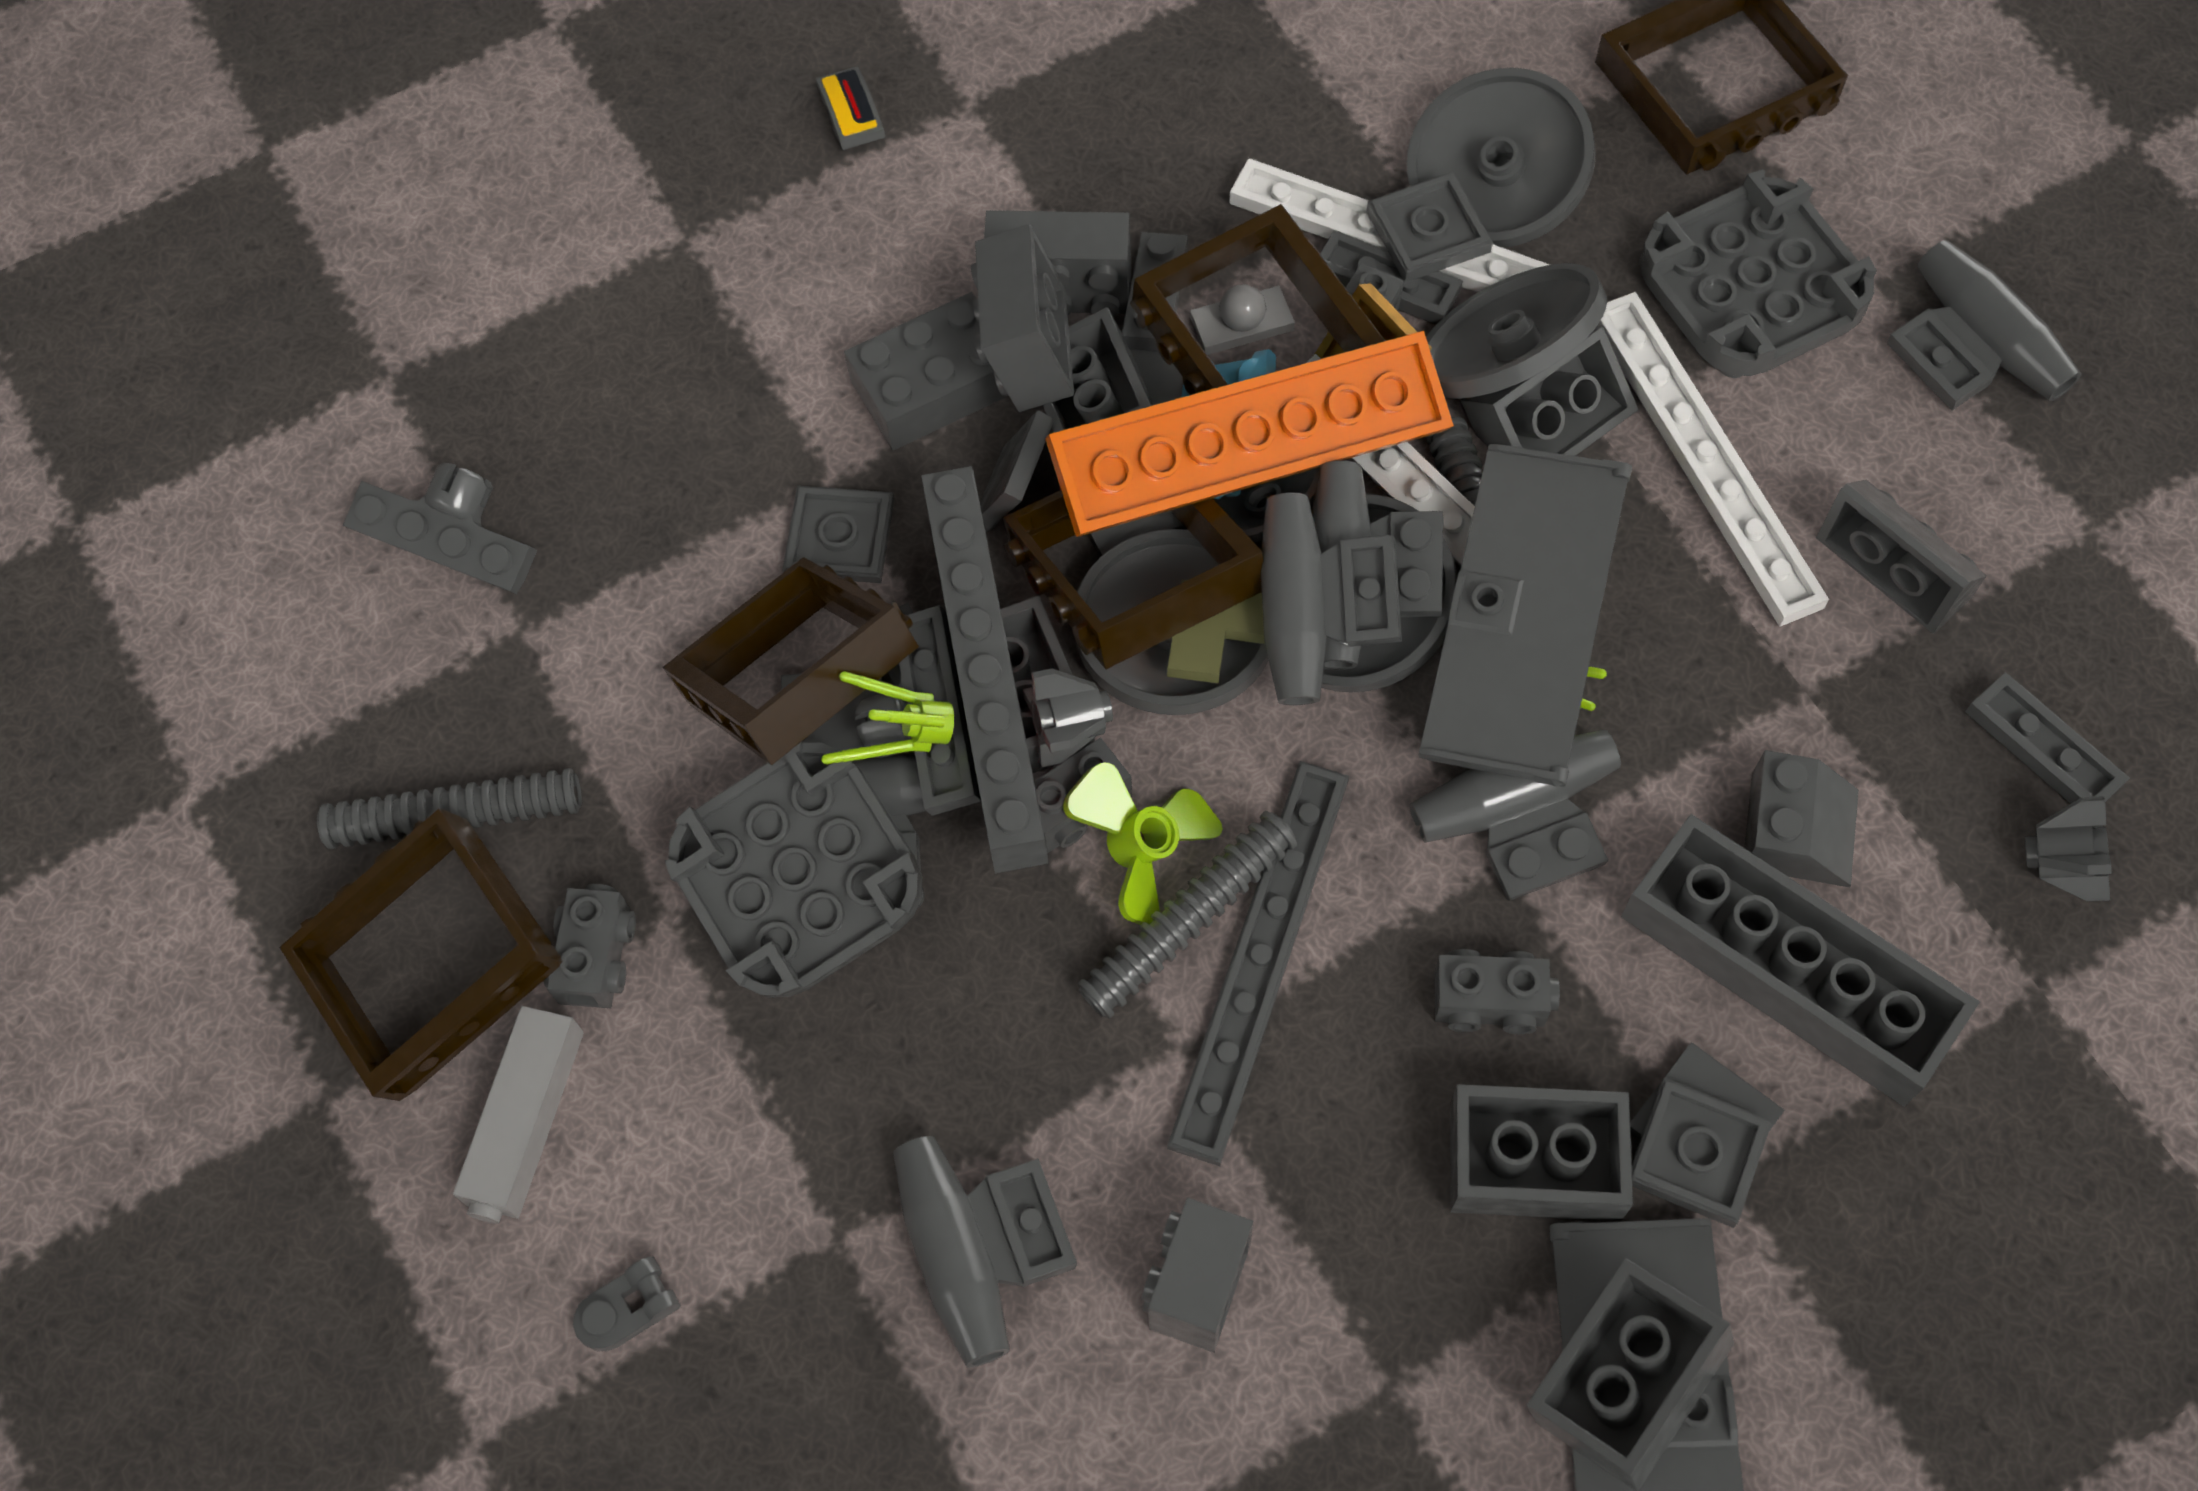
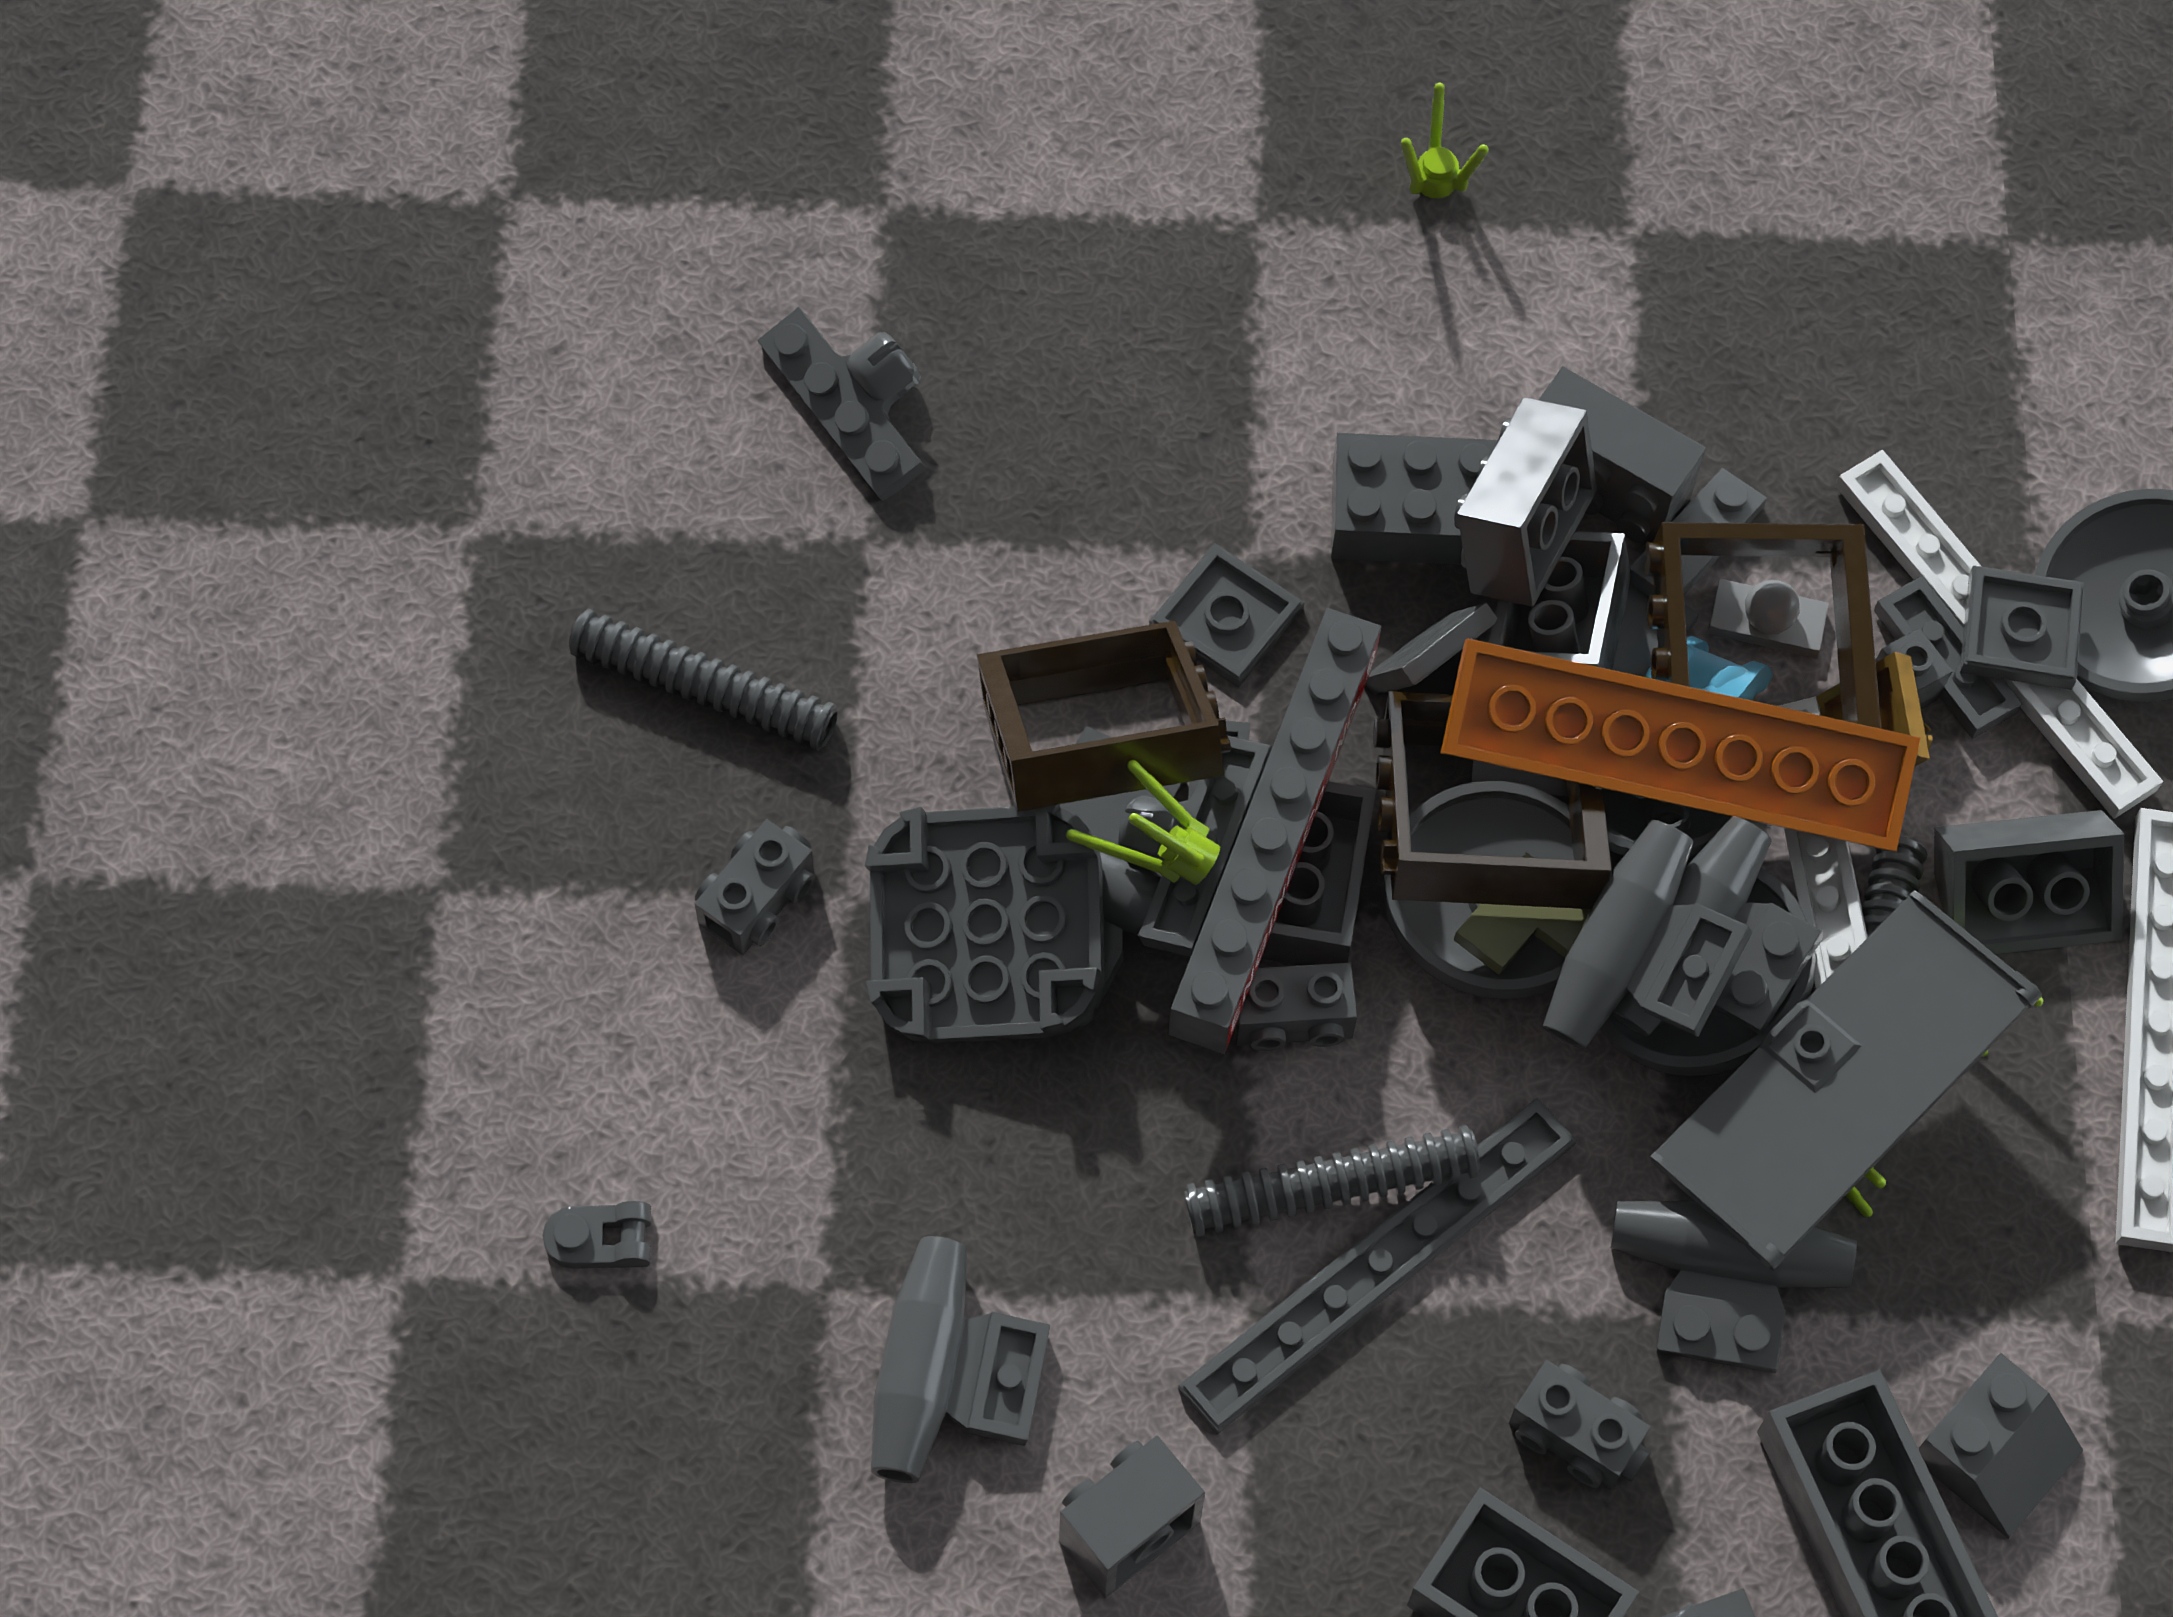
camera: 25 degrees right, 0 degrees up
dark brown window [279,808,563,1101] -> none
light grey brick [453,1006,584,1224] -> none
slope [816,66,885,150] -> none
dark grey brick [1023,669,1113,767] -> none
lime piece [1063,762,1223,925] -> none
dark grey dish [1426,263,1607,398] -> none
none -> lime plant [1401,82,1489,198]

